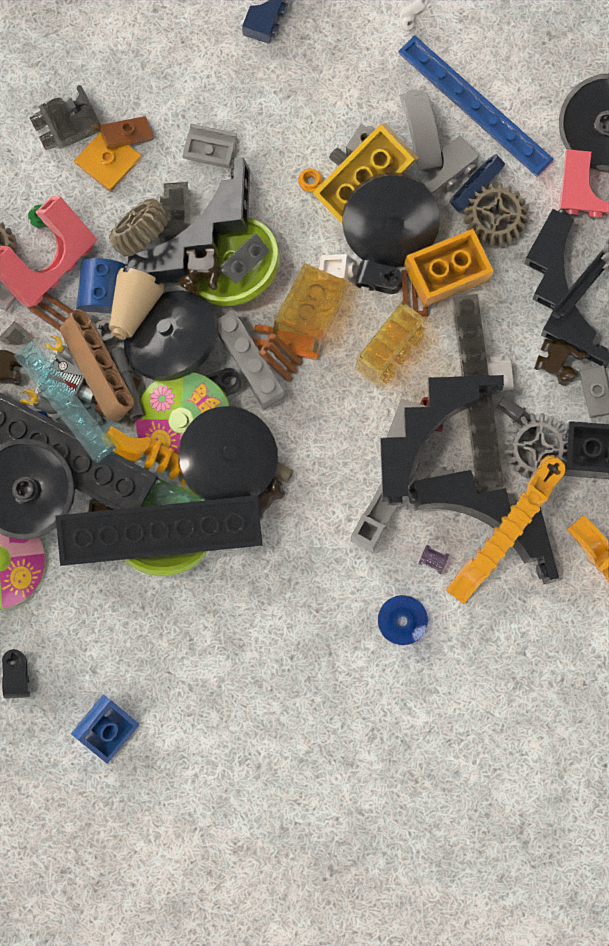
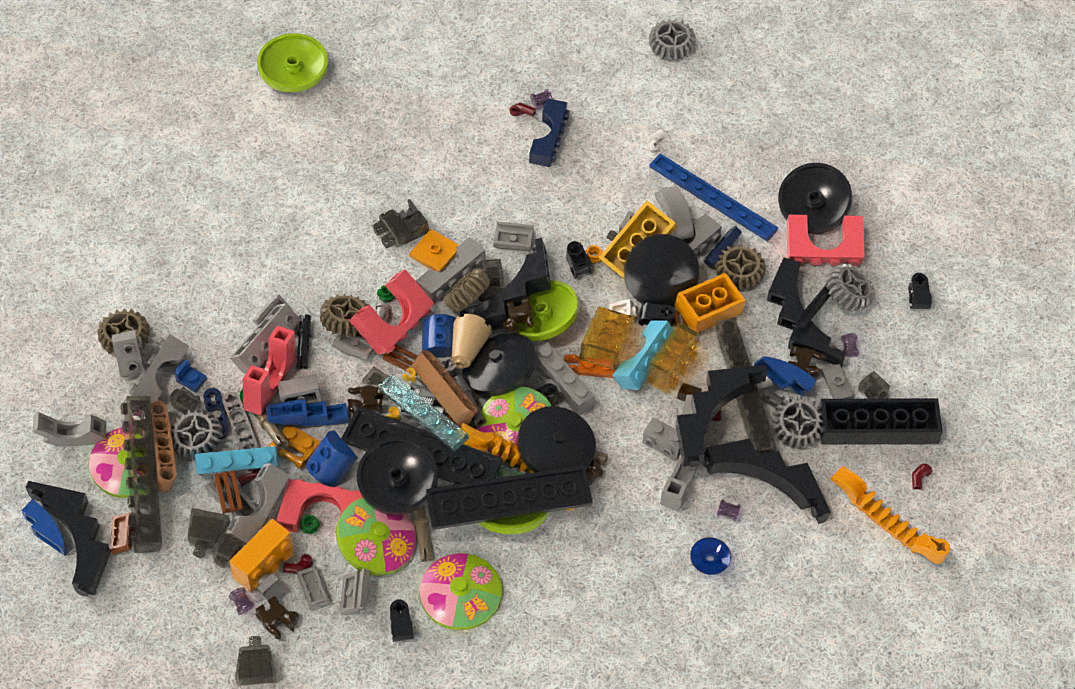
camera: 10 degrees left, 20 degrees down
blue brick [71,694,140,764] -> none
dark orange plate [100,116,153,149] -> none
dark grey hinge [220,233,270,284] -> none
dark orange tile [258,334,303,382] -> none
light orange piece [446,455,565,604] -> none
none -> light grey bush [375,303,392,324]
none -> dark tan pin [413,505,433,562]
none -> light grey arch [416,237,485,302]
none -> dish [419,553,502,630]
none -> black piece [566,241,593,279]
none -> medium azure arch [612,321,677,390]
none -> light grey brick [642,417,680,460]
none -> dark brown slope [677,383,702,402]
none -> blue slope [753,356,817,396]

